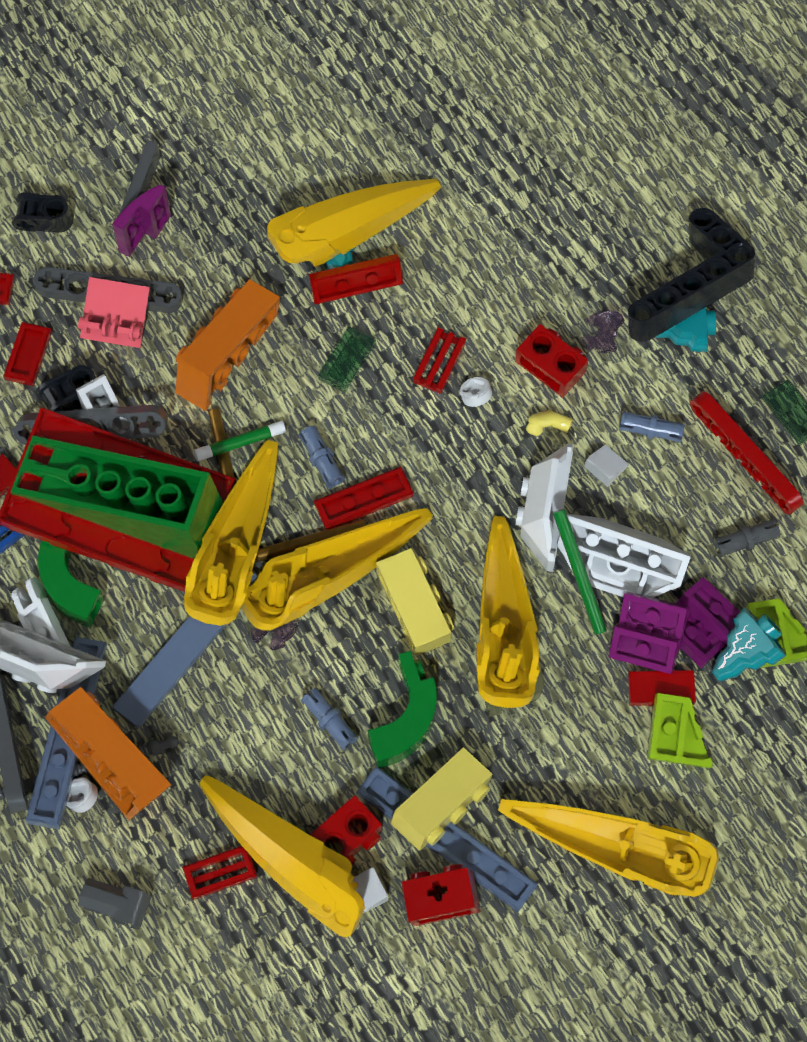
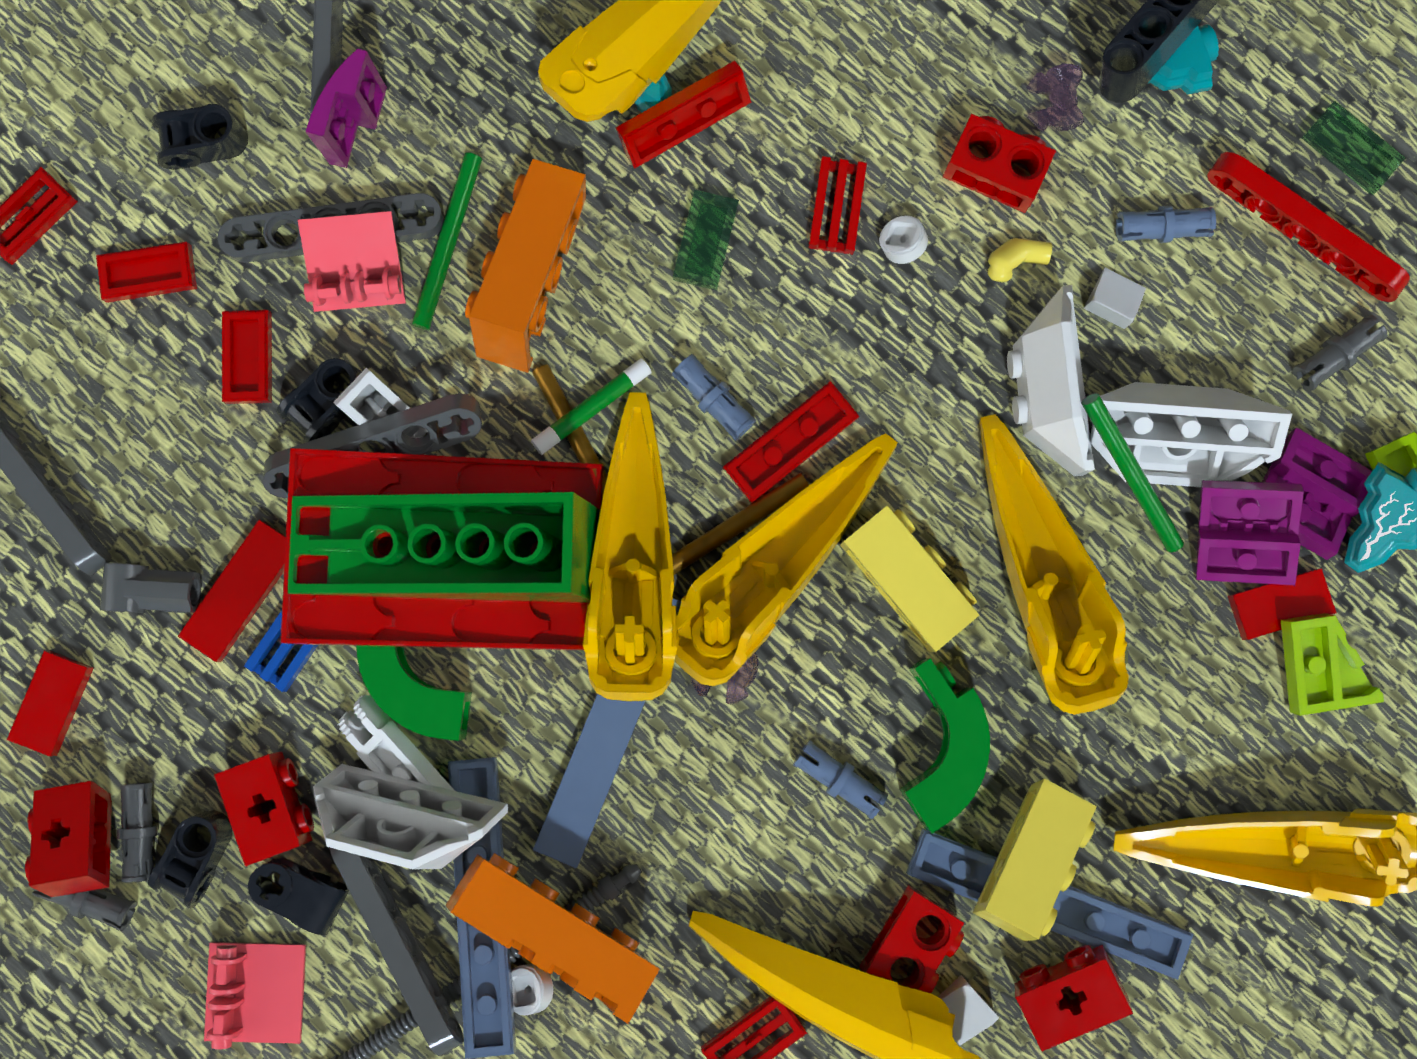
camera: 15 degrees left, 15 degrees up
none -> green bar [412,152,482,330]

